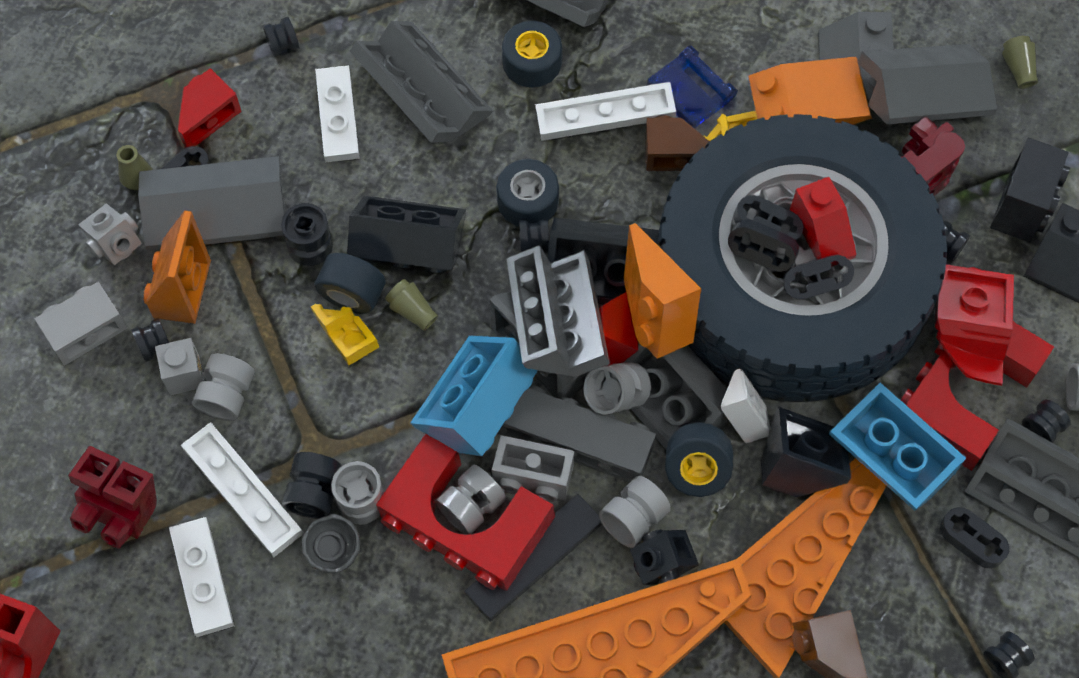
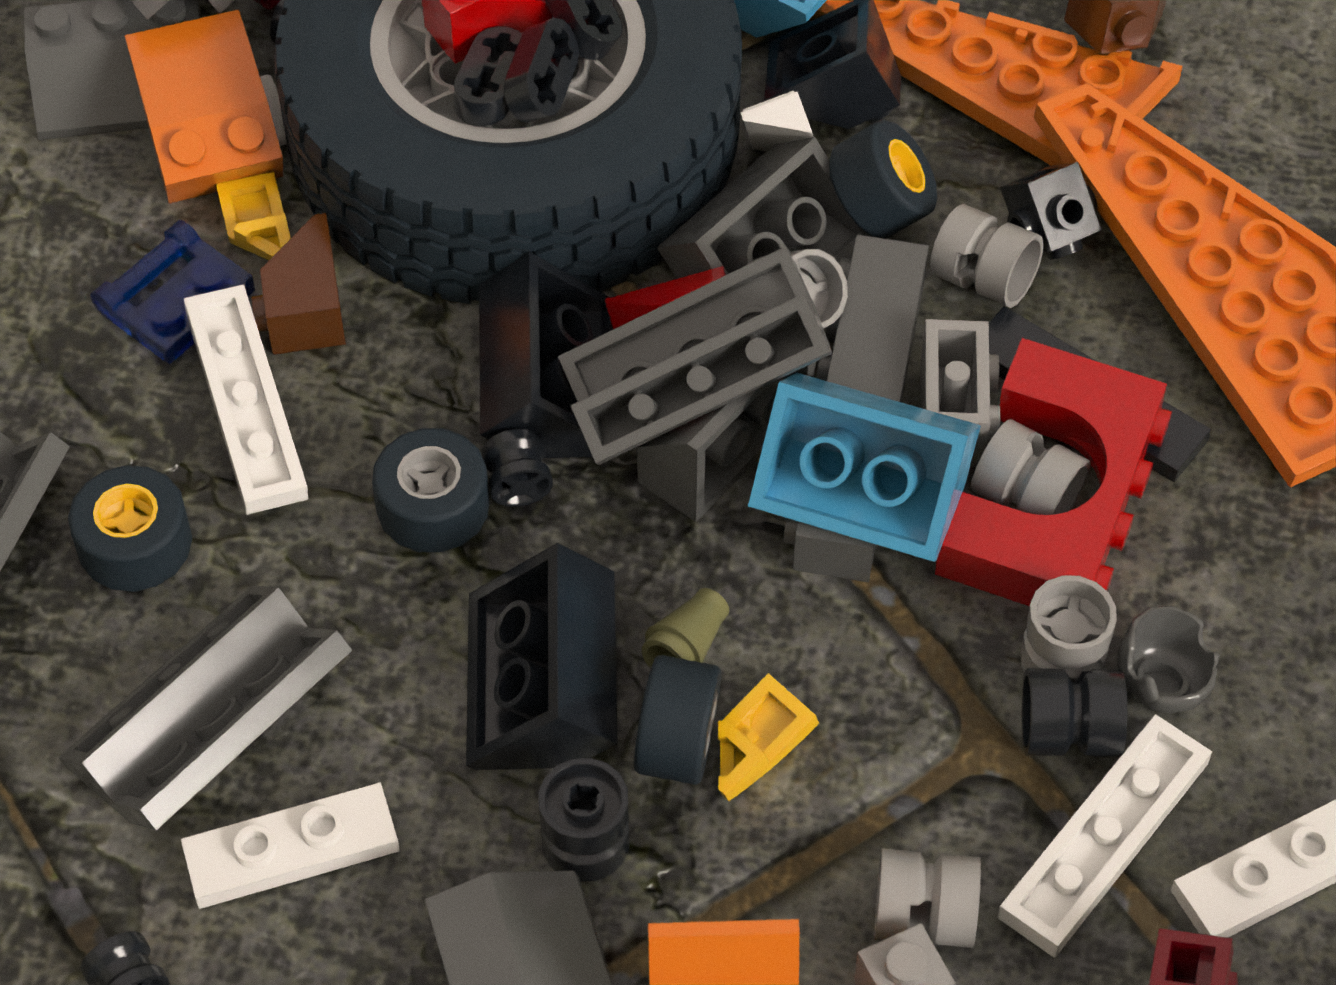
camera: 100 degrees left, 10 degrees down
orange slope [624,223,701,359] -> none

